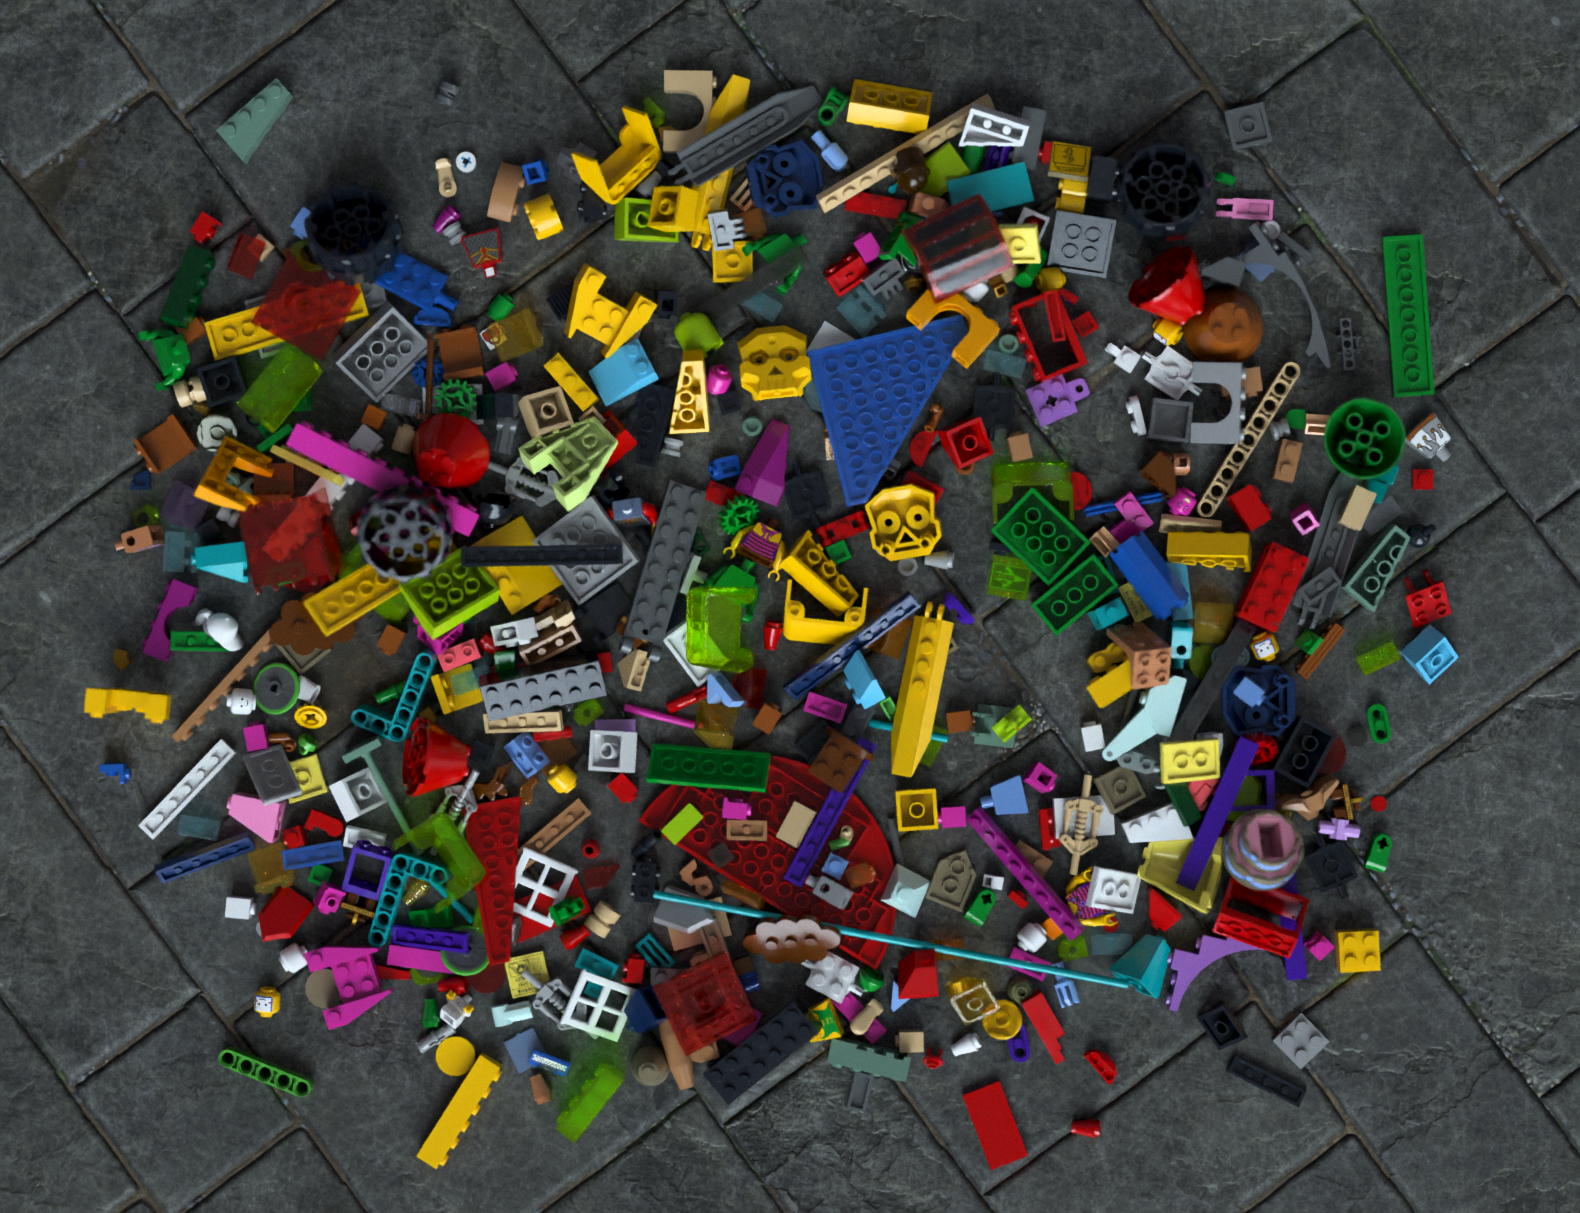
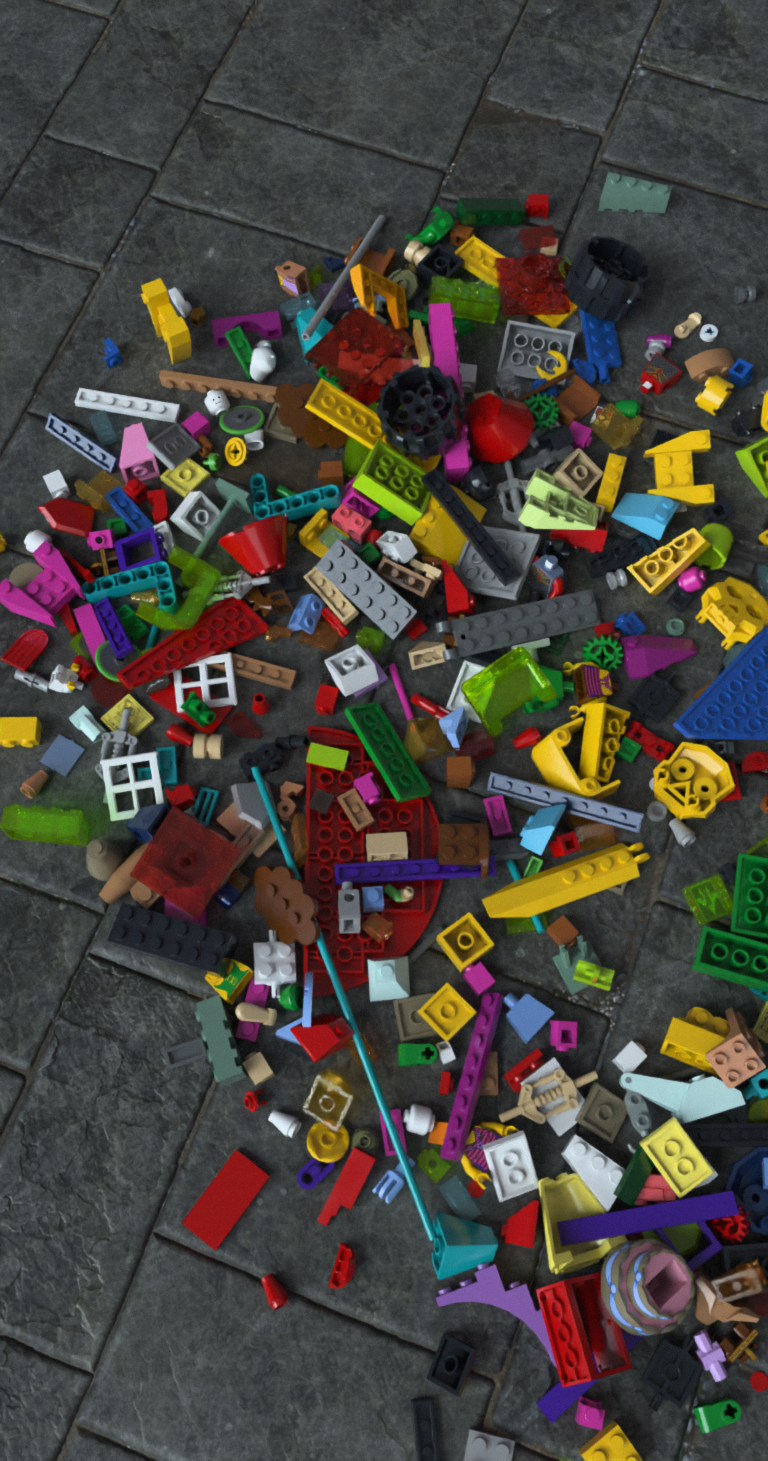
camera: 60 degrees right, 20 degrees down
orange tile [361,404,388,431] -> none
green cone [420,999,440,1028] -> none
yellow tile [436,1036,476,1076] -> none
slope [528,1049,571,1077] -> none
yellow head [547,764,577,794] -> none
dark purple plate [942,591,975,625] -> none
teal torso [1087,595,1130,631] -> none
none -> red window [1,629,49,672]
none -> red piece [58,547,96,584]
none -> white plate [168,287,192,318]
none -> light grey piece [301,215,386,341]
none -> light blue tile [302,972,313,1027]
none -> yellow plate [417,982,477,1043]
none -> red slope [442,560,477,617]
none -> yellow head [536,350,567,381]
none -> red brick [549,830,581,858]
none -> clear orange slope [711,1260,768,1304]

